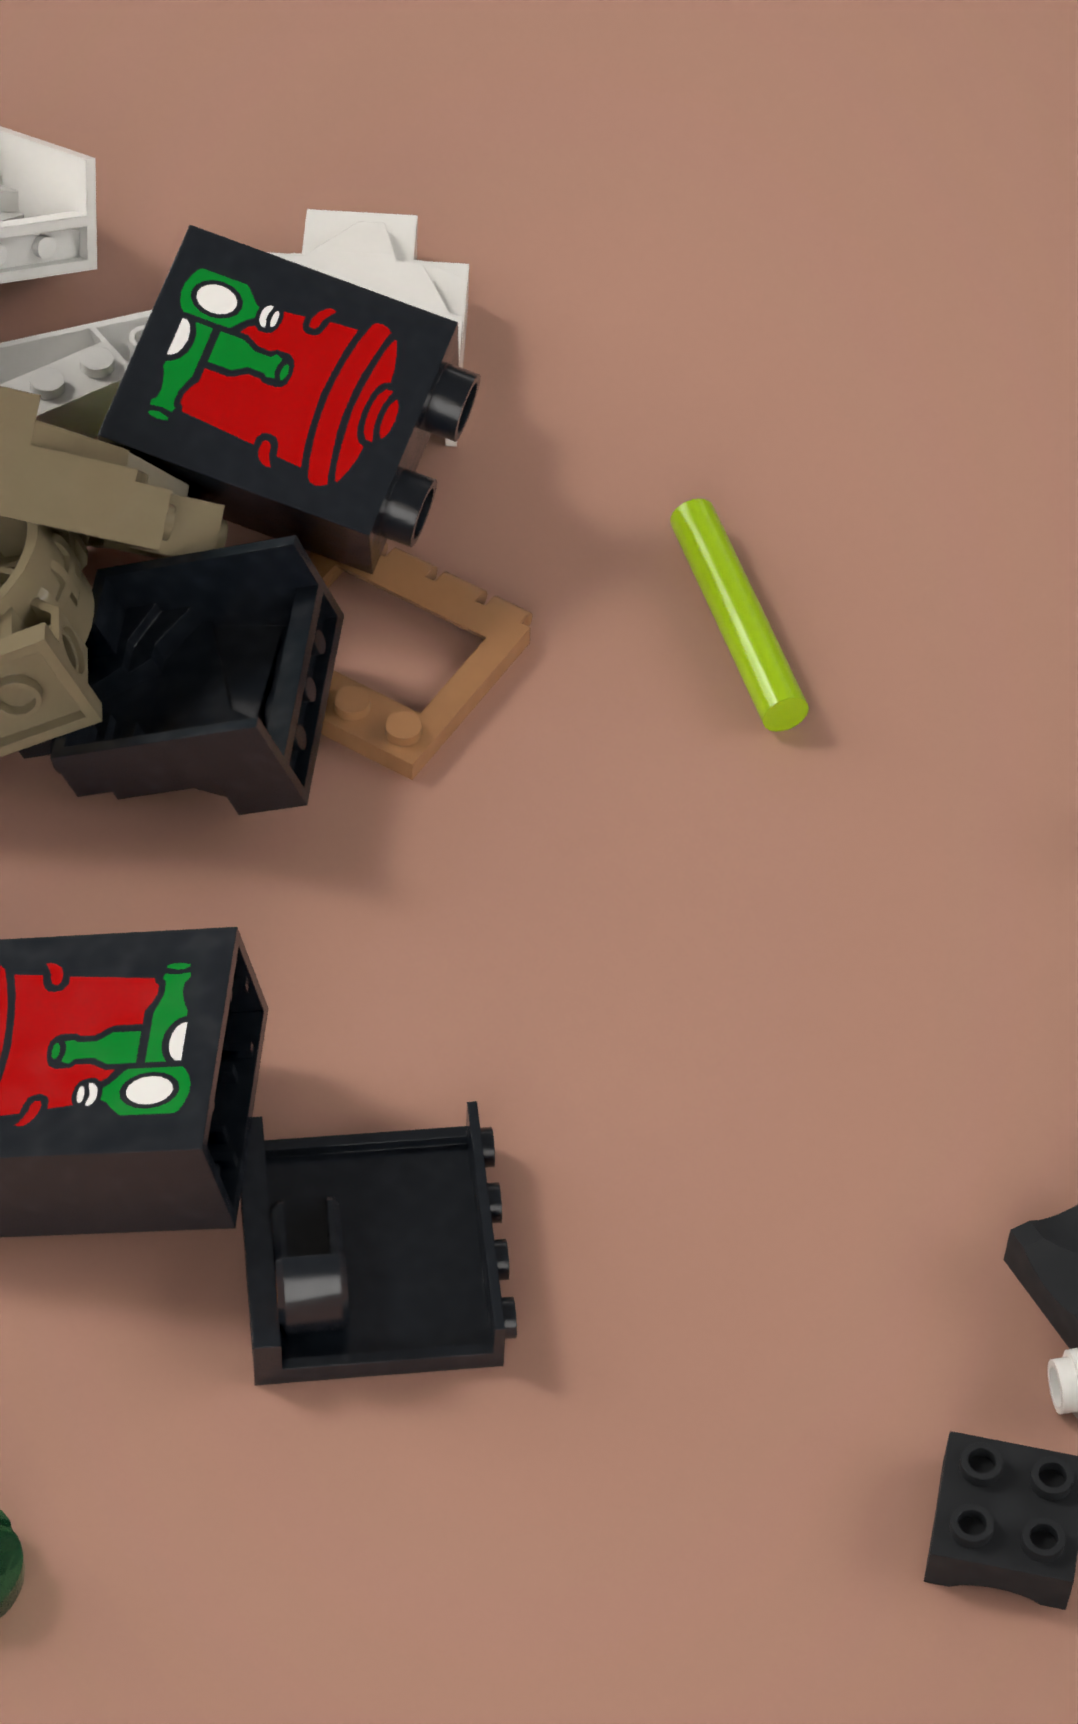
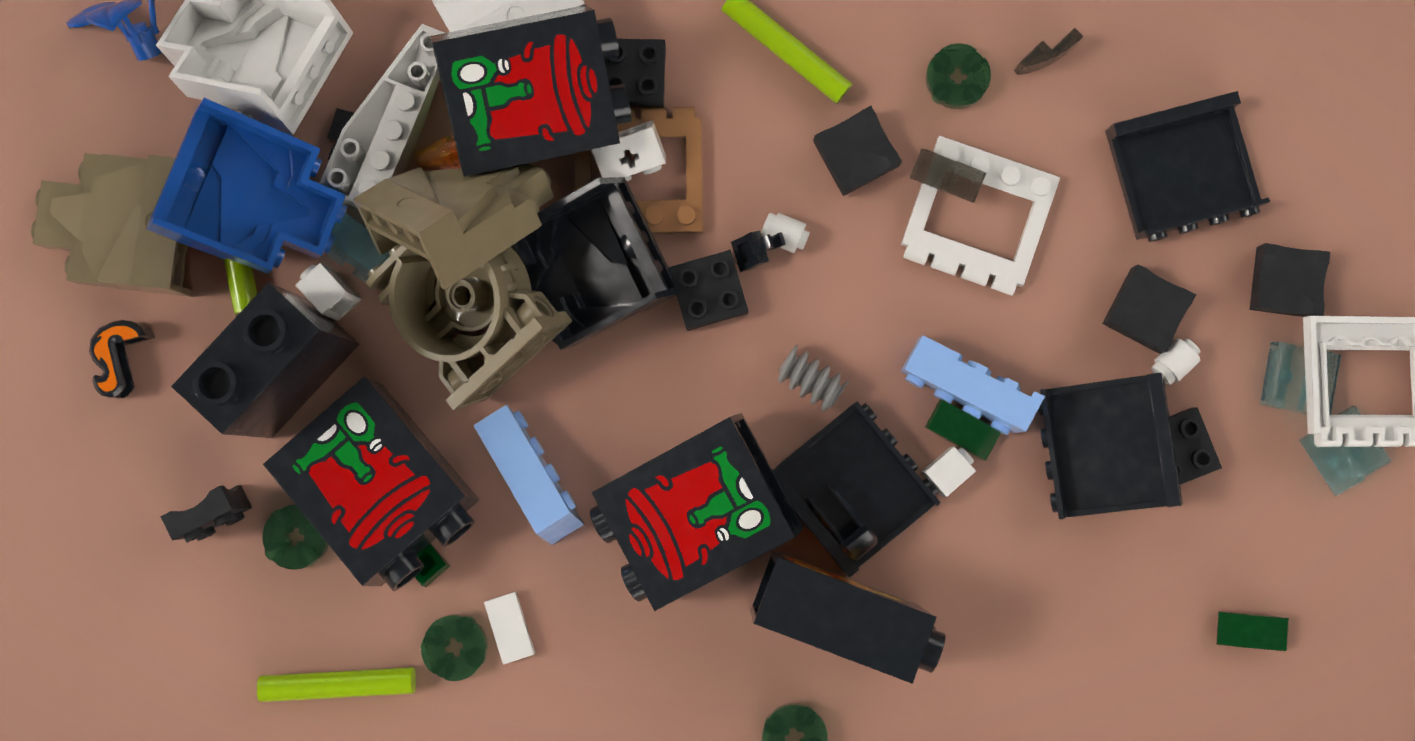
camera: 25 degrees left, 35 degrees up
none -> white brick [592,120,666,181]
none -> black brick [604,38,666,107]
none -> black brick [669,249,749,331]
none -> black plate [731,231,786,272]
none -> black brick [750,550,946,684]
none -> white brick [761,212,810,254]
none -> light grey piece [778,345,850,412]
none -> black brick [813,106,902,196]
none -> light blue wedge [900,335,1045,435]
none -> white hinge [901,136,1060,296]
none -> clear smoke slope [910,148,986,203]
none -> white brick [921,446,976,497]
none -> clear green plate [925,43,991,109]
none -> dark green slope [925,399,1001,461]
none -> black panel [1038,372,1183,519]

